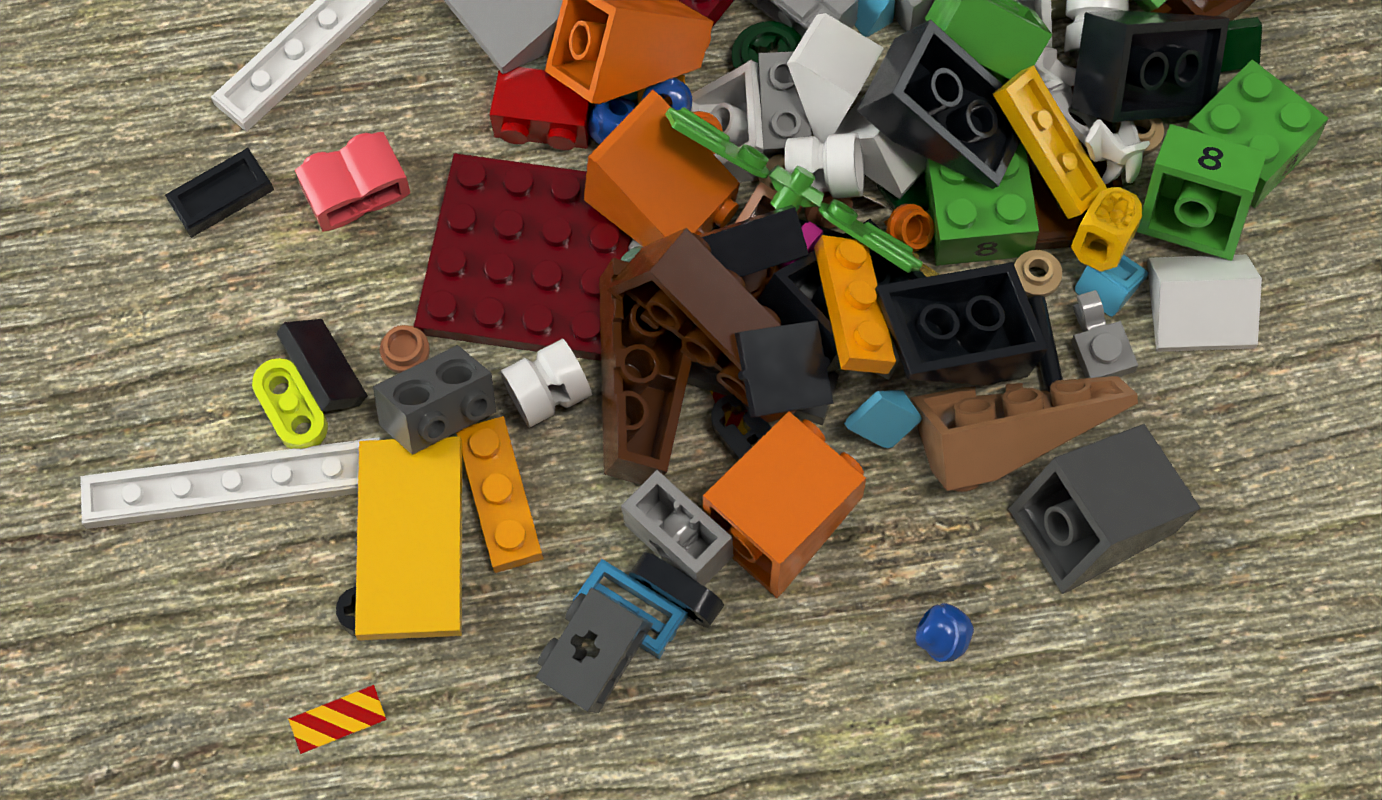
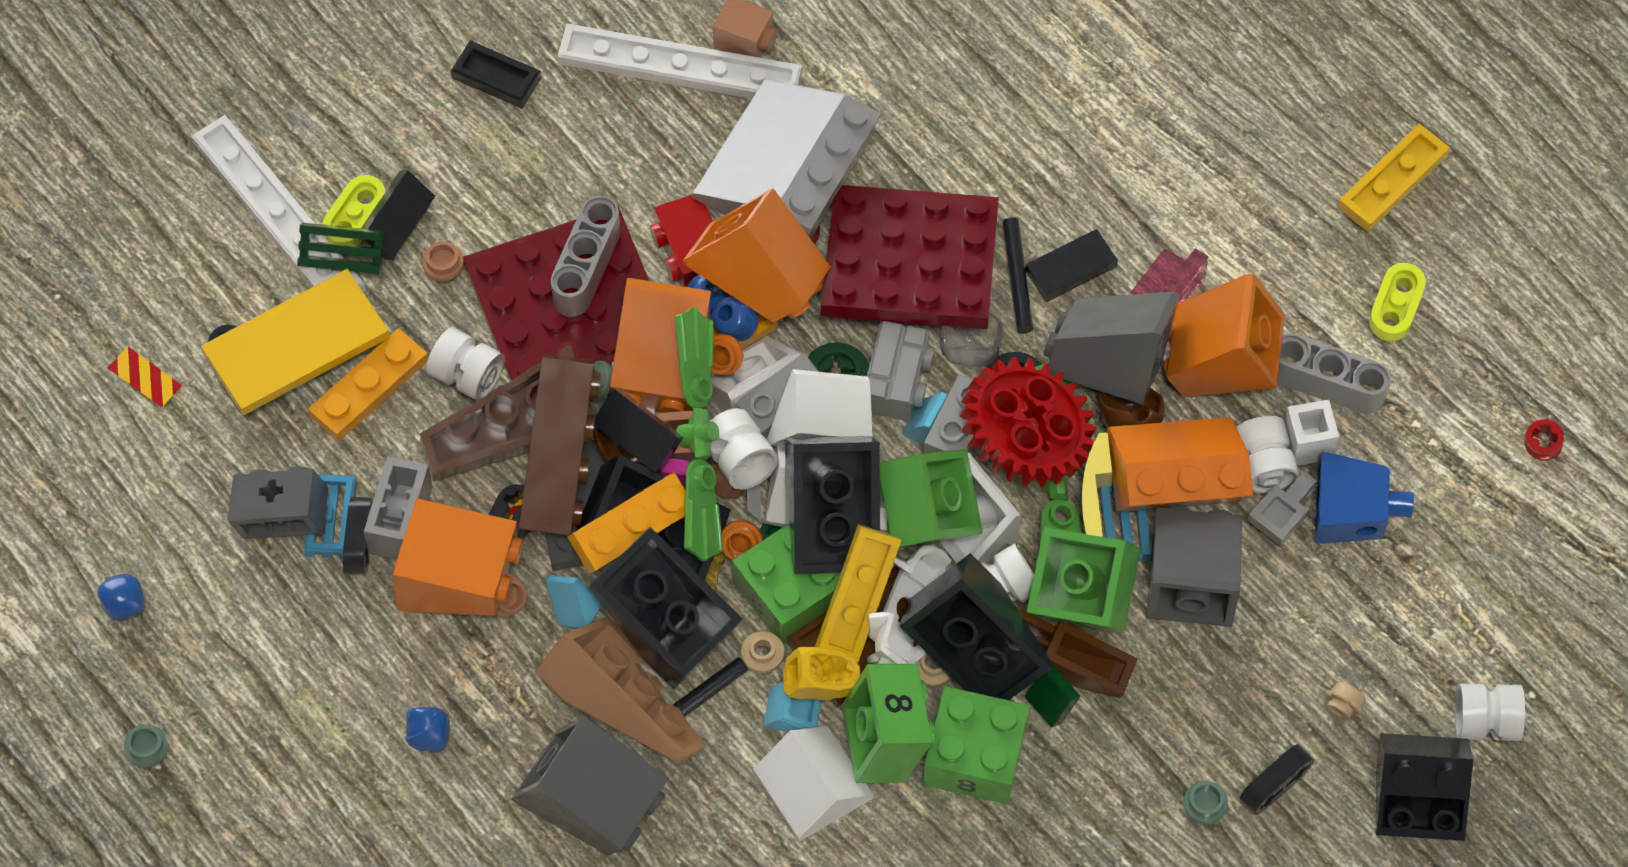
camera: 55 degrees right, 5 degrees down
coral brick [295,132,410,232] -> none
dark grey brick [373,345,496,455] -> none
black piece [735,320,834,418] -> none
light grey plate [1071,290,1138,378] -> none
none -> dark green tile [297,222,384,274]
none -> light grey beam [551,196,621,317]

